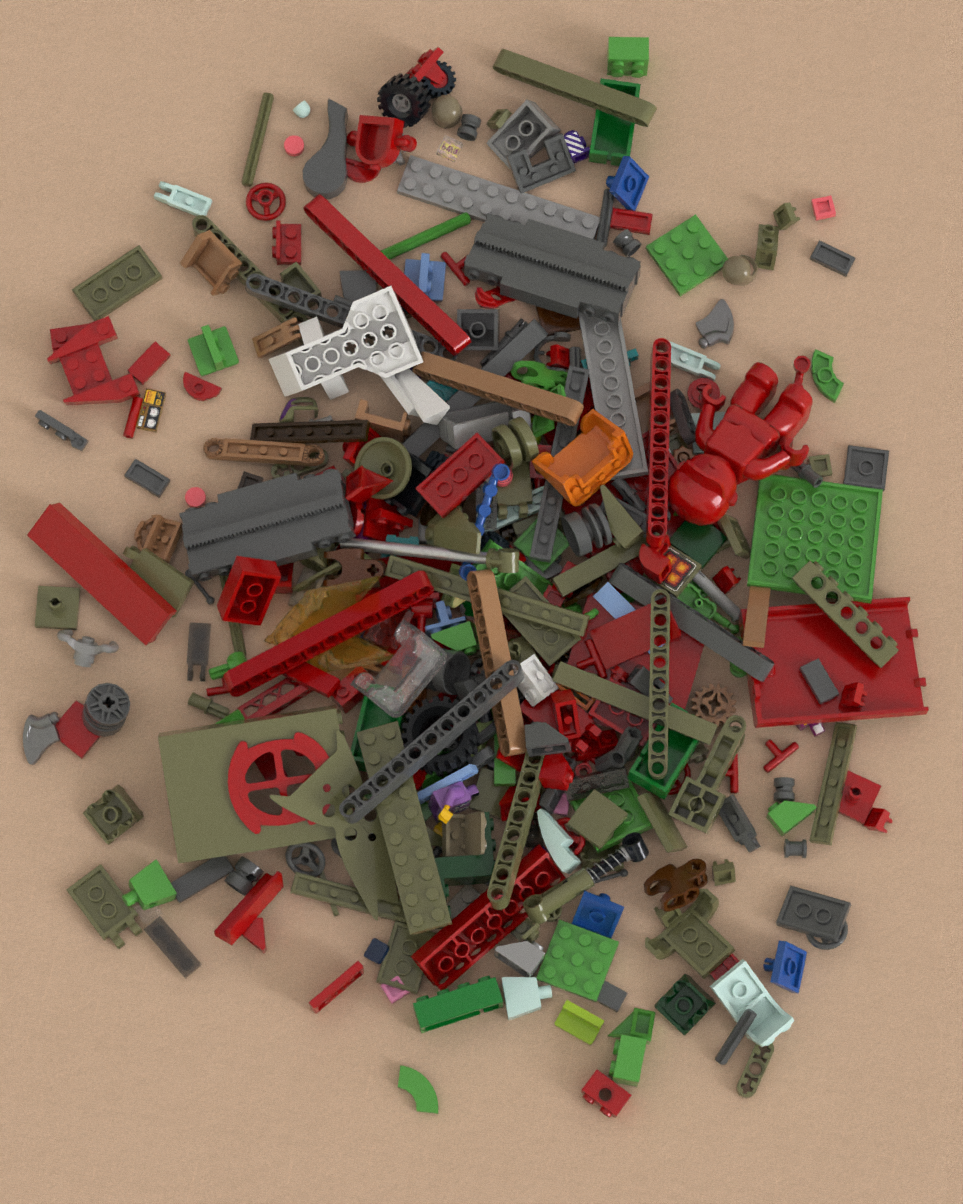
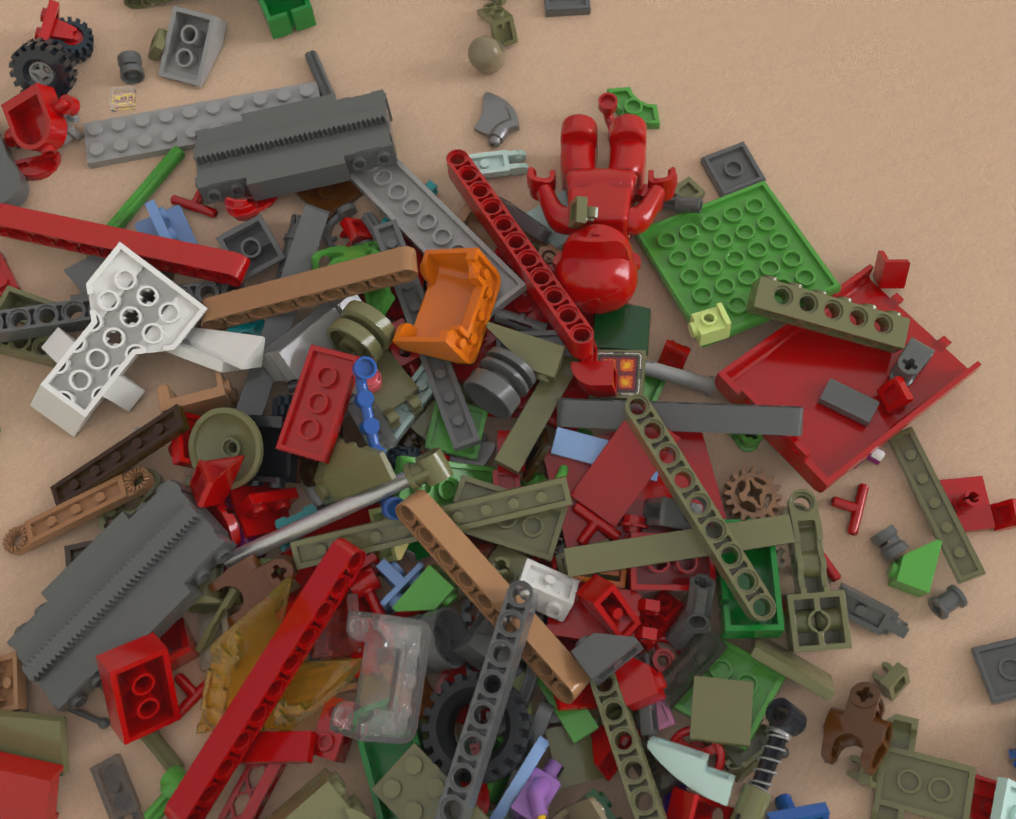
camera: 30 degrees left, 5 degrees down
coral piece [185,487,206,508] -> none
medium nougat hinge [252,318,302,358] -> none
olive piece [279,397,318,423] -> none
dark tan helmet [432,95,463,129] -> none
dark grey plate [506,133,576,194] -> none
dark purple brick [564,130,590,164] -> none
blue tile [606,156,649,211] -> none
red tile [610,208,653,235] -> none
dark grey wheel [613,229,642,257] -> none
bright green plate [645,214,728,296] -> none
bright green piece [678,583,739,634] -> none
red gear [687,378,720,410] -> none
olive tile [717,514,751,559] -> none
medium nougat tile [743,586,771,648] -> none
none -> red piece [174,671,220,718]
none -> olive tile [569,196,598,229]
none -> yellowish green brick [688,303,732,346]
none -> red panel [873,251,910,289]
none -> dark grey piece [889,337,935,387]

